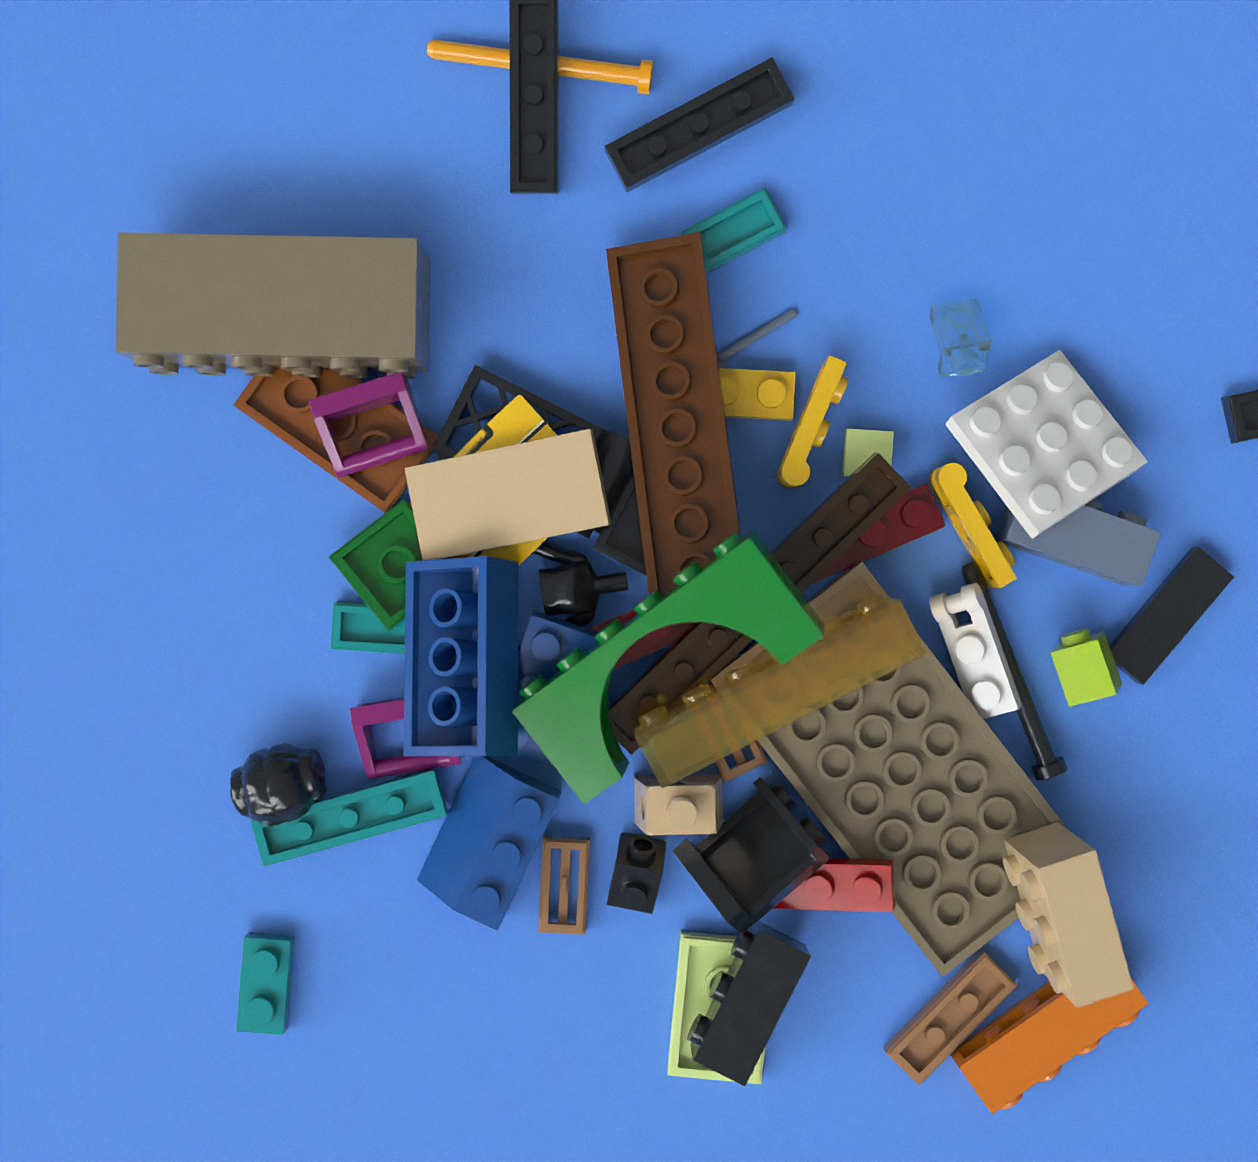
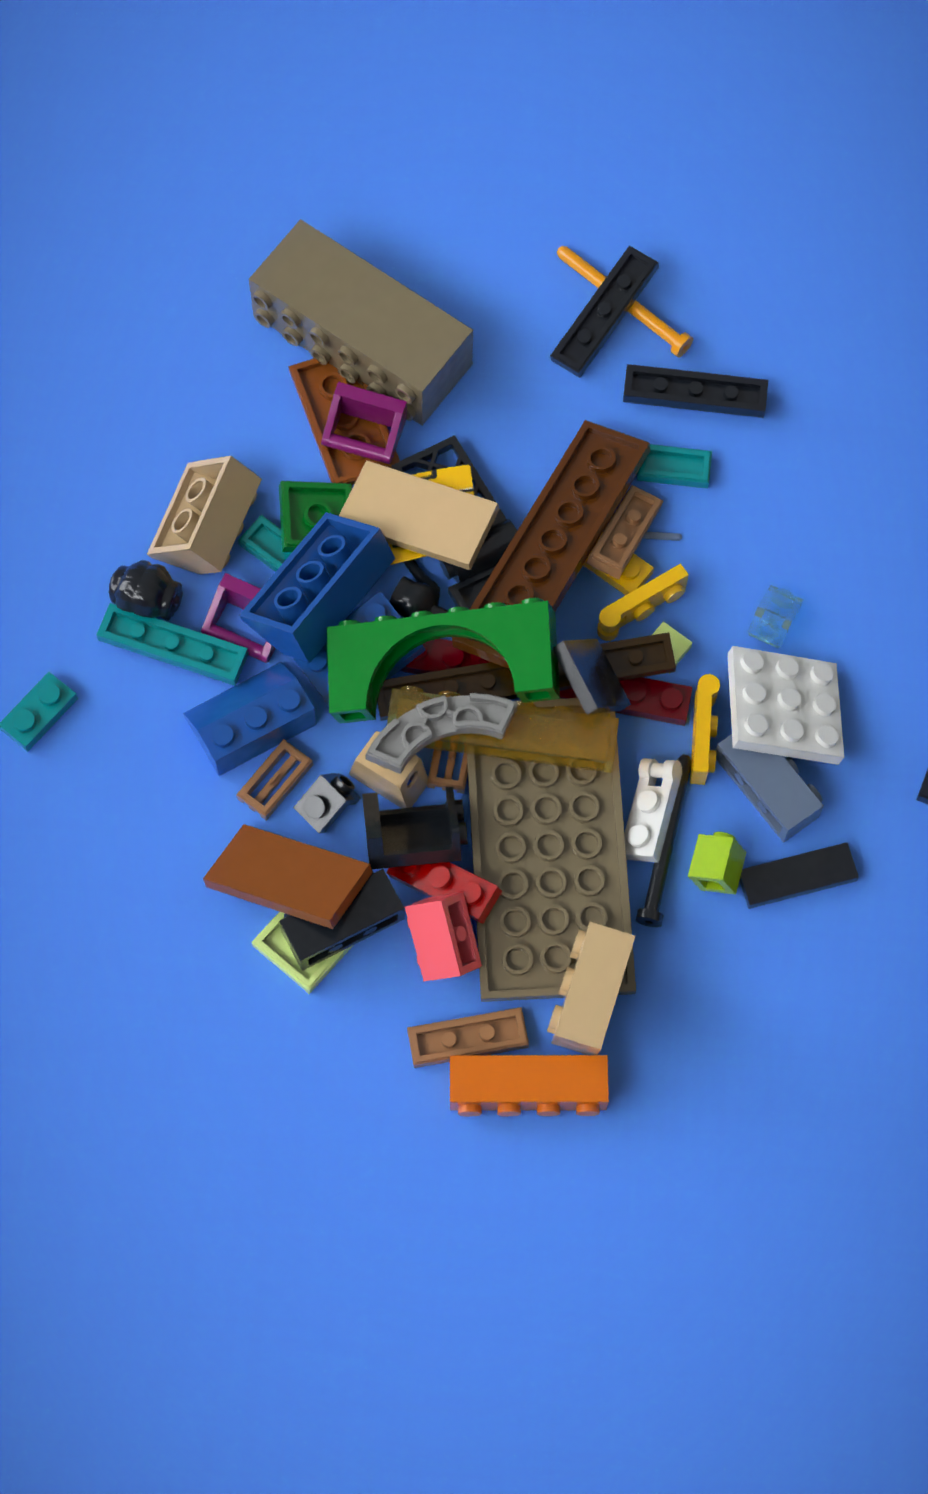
camera: 35 degrees right, 20 degrees down
none -> tan slope [147,456,262,574]
none -> dark orange tile [203,824,373,929]
none -> light grey tile [365,693,518,774]
none -> coral brick [405,891,482,982]
none -> black tile [553,639,631,715]
none -> medium nougat tile [586,485,664,580]

